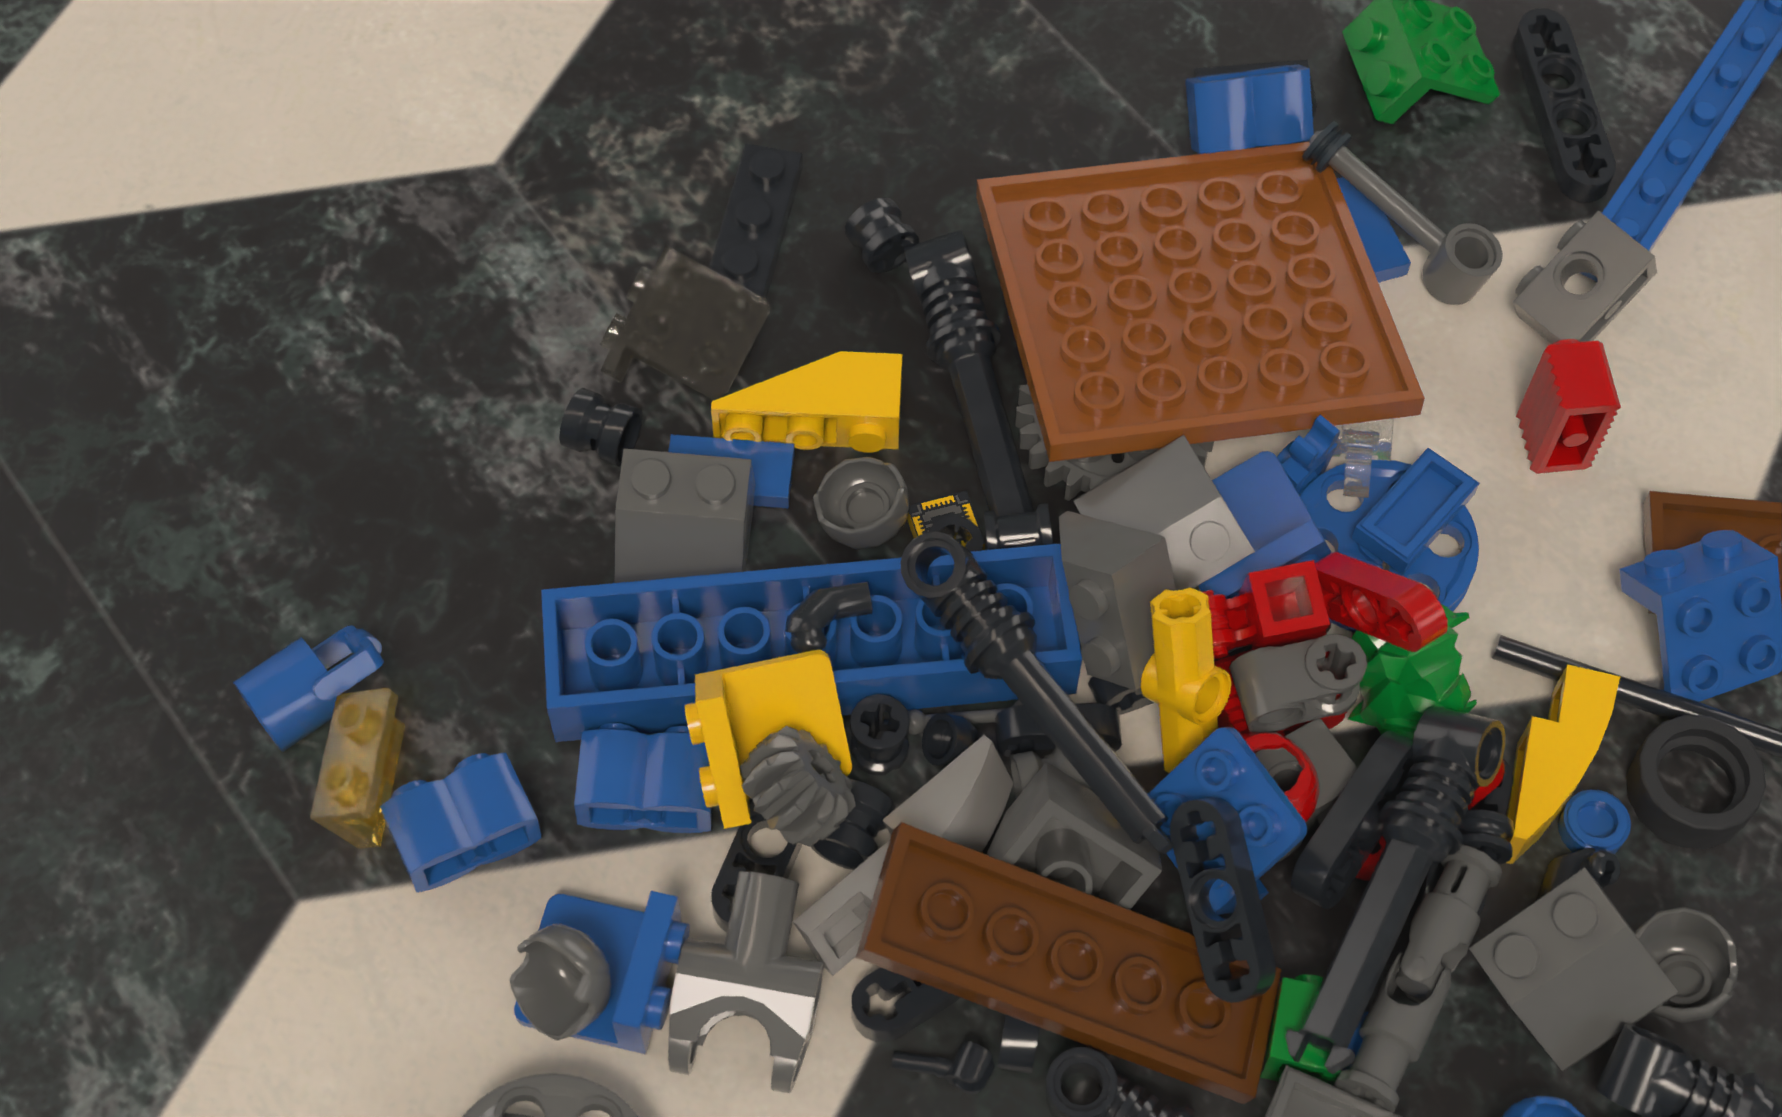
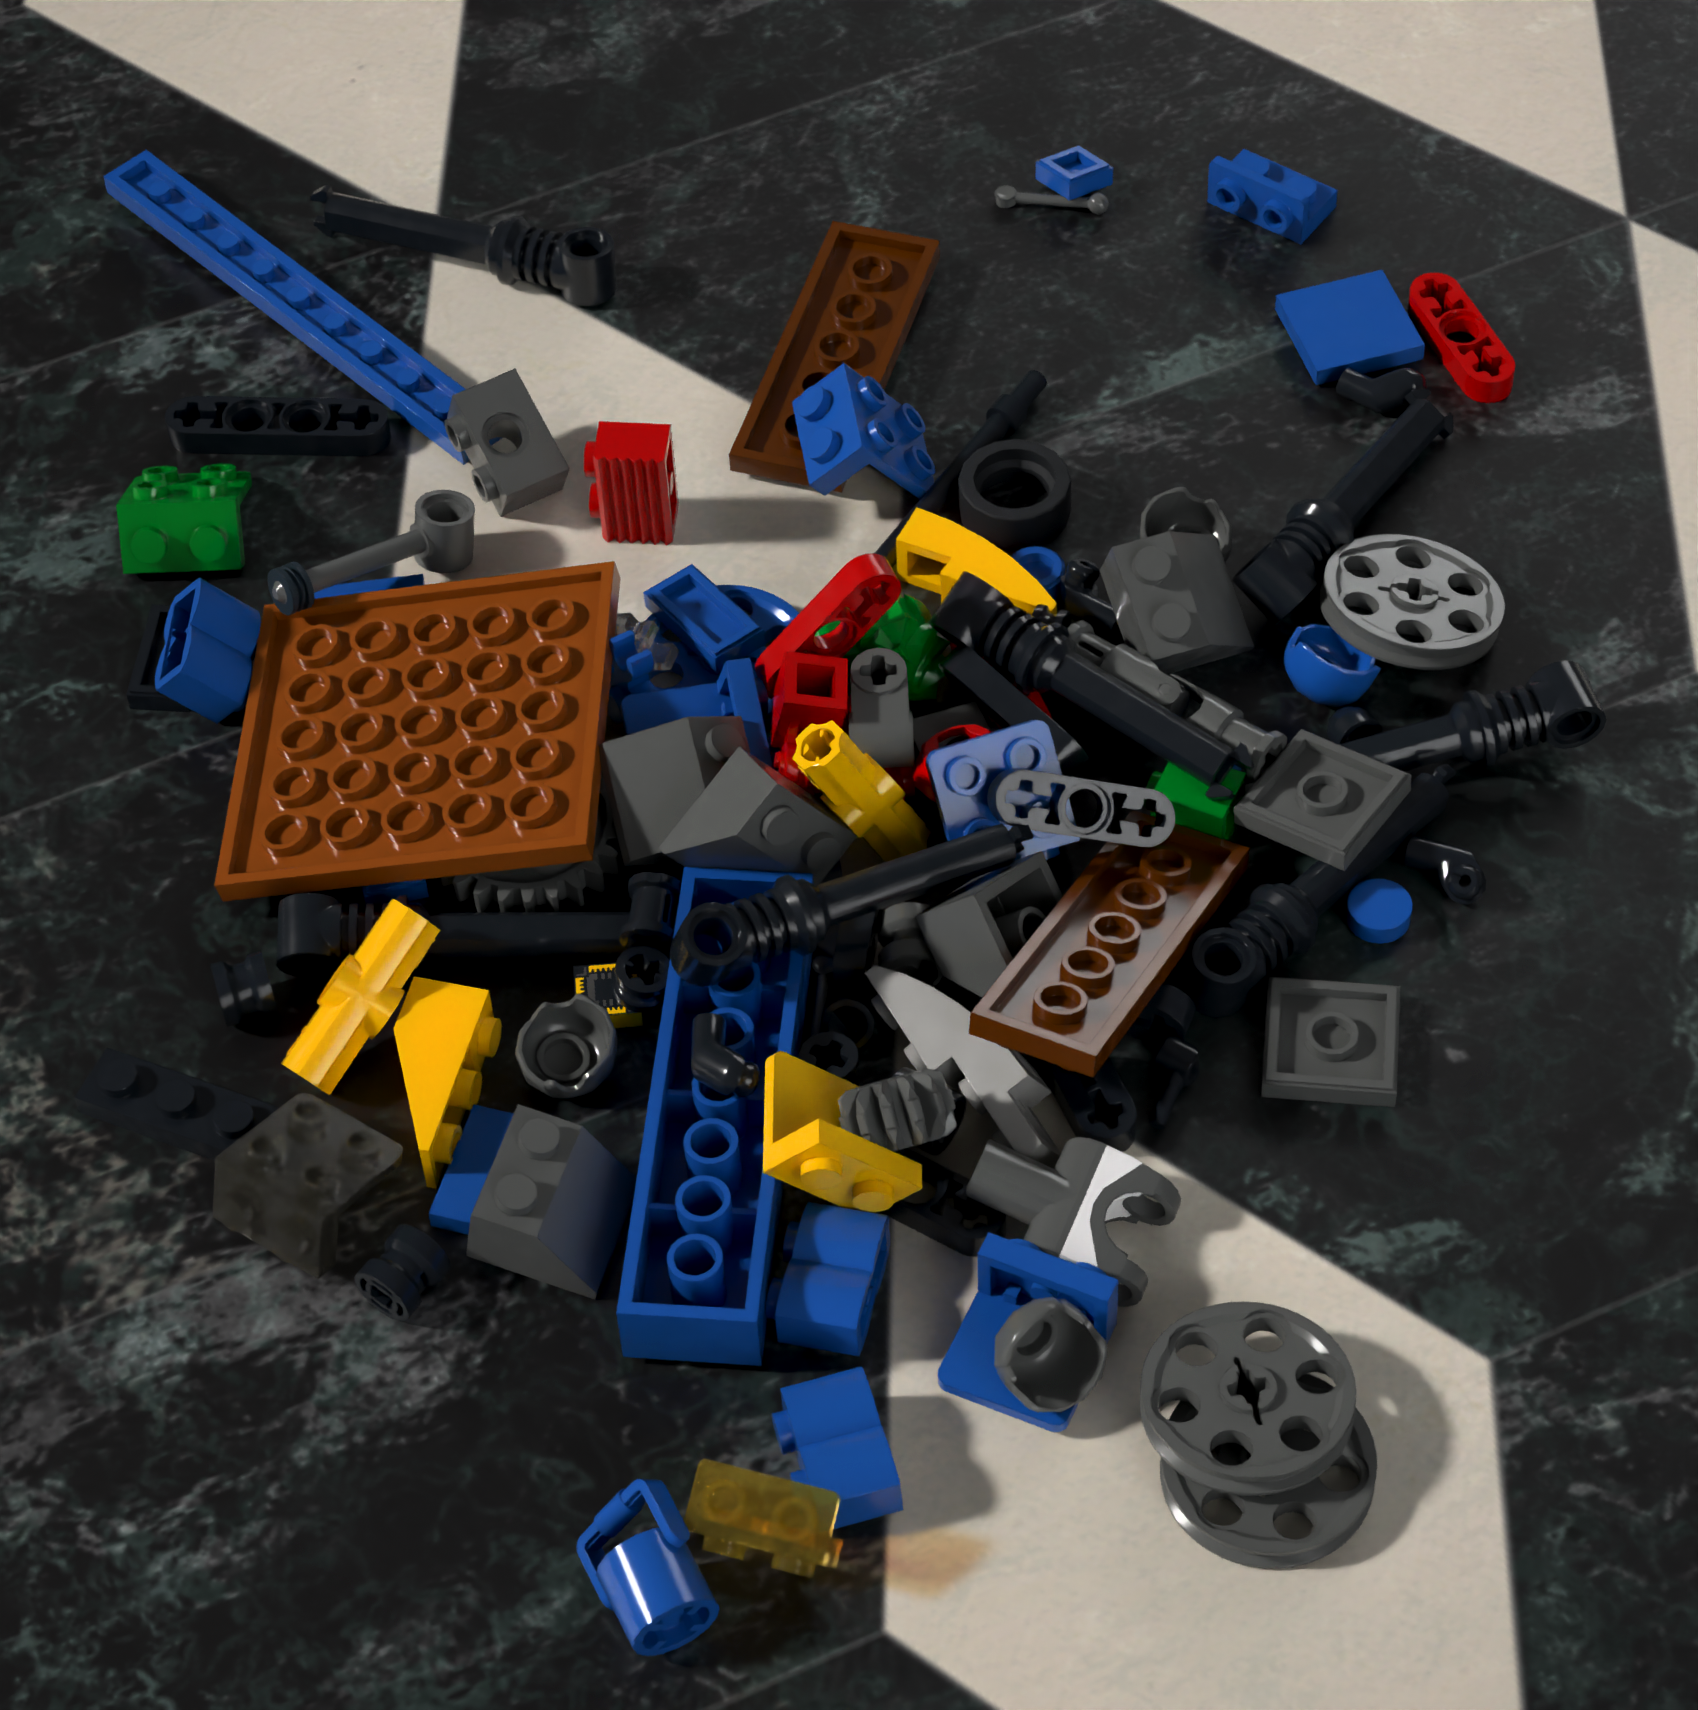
camera: 75 degrees left, 10 degrees down
none -> yellow piece [281,899,440,1095]

